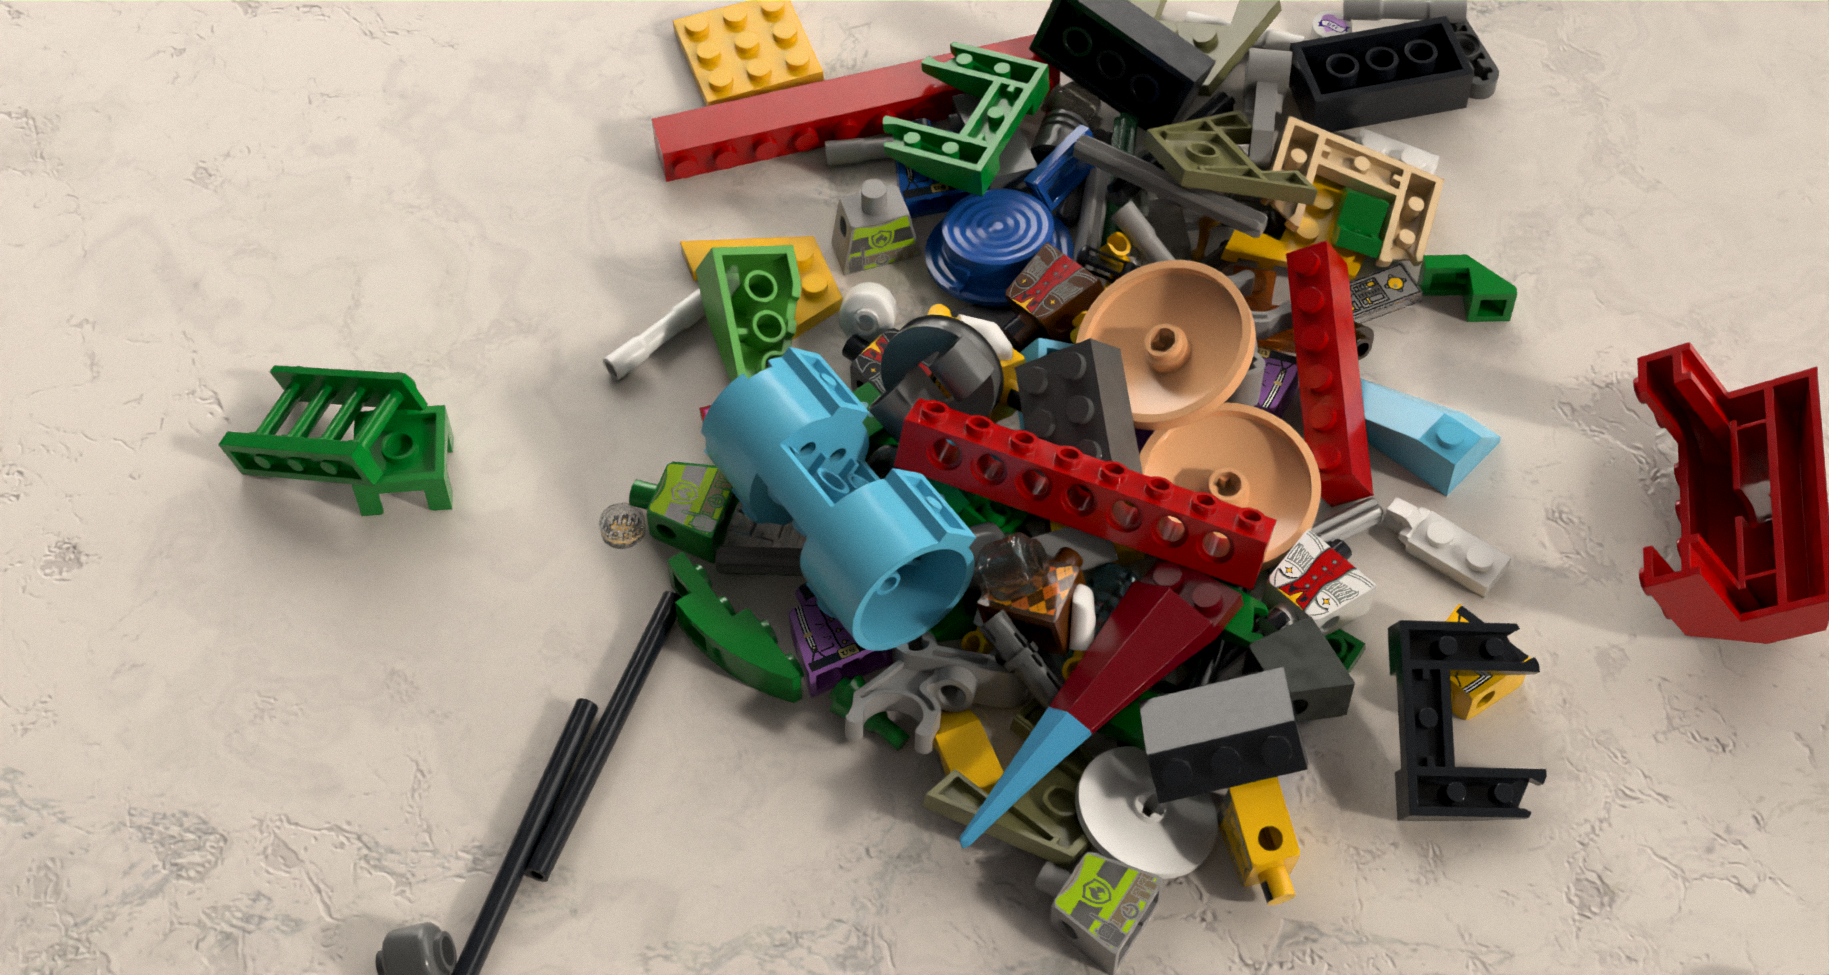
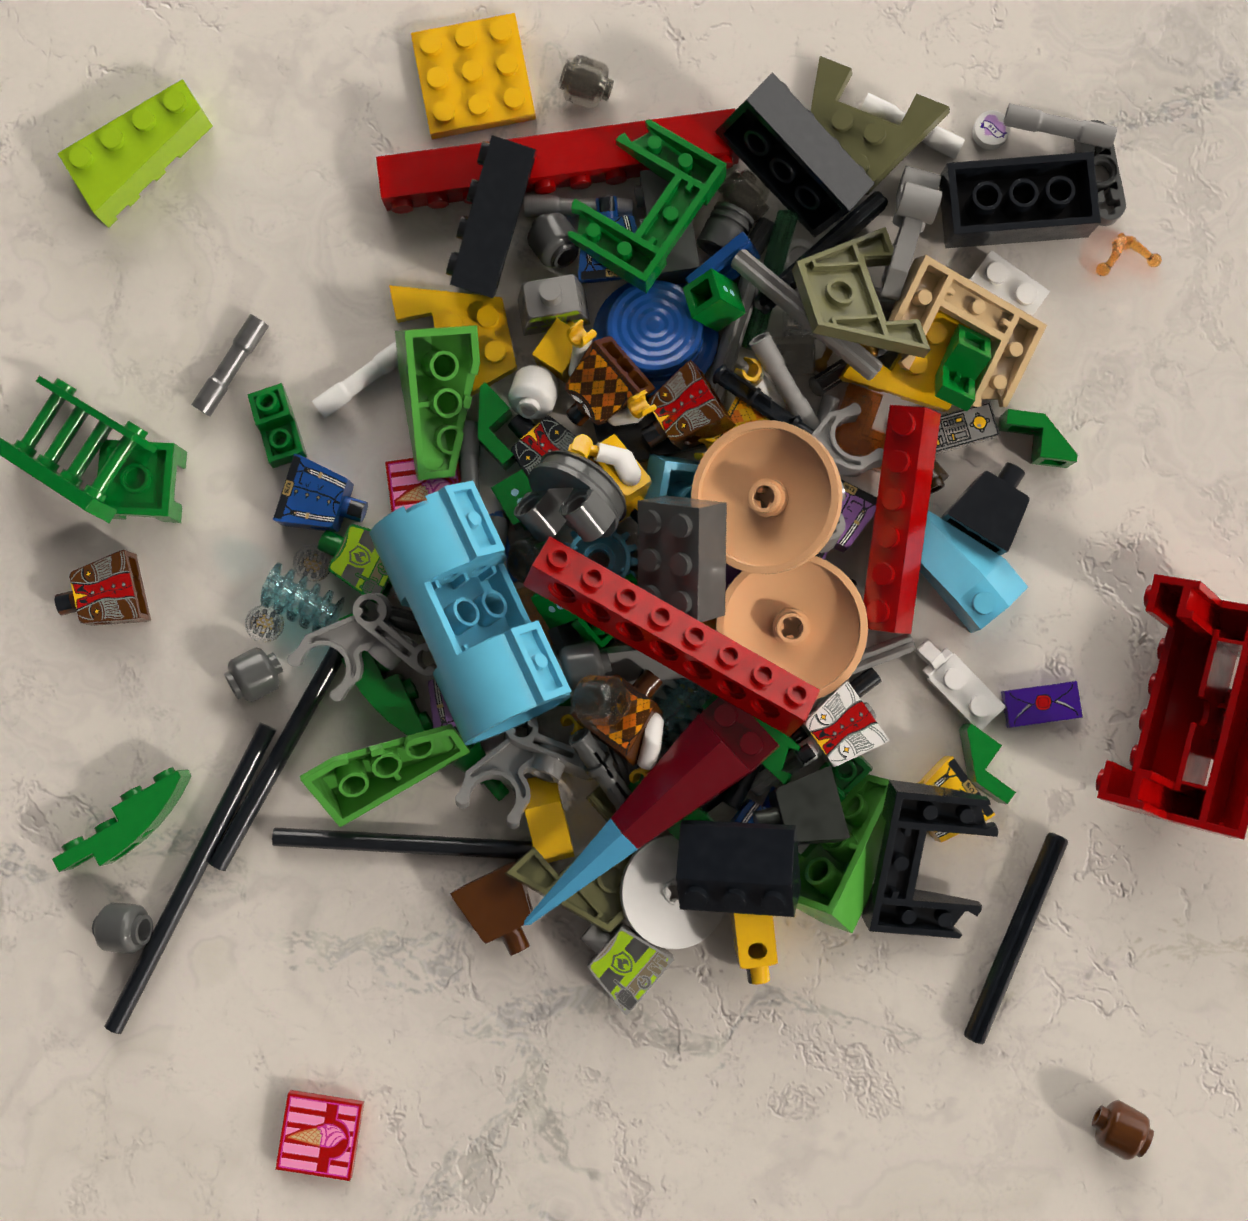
camera: 10 degrees right, 30 degrees up
none -> green slope [52,767,191,872]
none -> torso [54,550,151,626]
none -> lime wedge [57,79,213,228]
none -> flat silver piece [191,314,269,417]
none -> dark grey head [224,647,283,702]
none -> clear tile [245,605,284,642]
none -> green slope [247,383,307,468]
none -> clear light blue piece [260,562,344,632]
none -> black piece [272,828,533,859]
none -> blue torso [273,453,368,532]
none -> light grey piece [287,593,437,702]
none -> bright green wedge [300,724,470,827]
none -> black brick [446,135,537,298]
none -> reddish brown torso [450,859,533,956]
none -> green slope [478,382,516,471]
none -> dark grey head [527,213,579,268]
none -> yellow brick [532,318,575,383]
none -> clear smoke head [558,54,614,109]
none -> torso [565,319,657,426]
none -> green brick [683,268,746,332]
none -> bright green wedge [797,774,889,933]
none -> black torso [941,462,1030,556]
none -> green slope [959,723,1016,804]
none -> black axle [964,833,1068,1045]
none -> dark purple tile [1001,681,1083,728]
none -> clear orange piece [1096,233,1162,276]

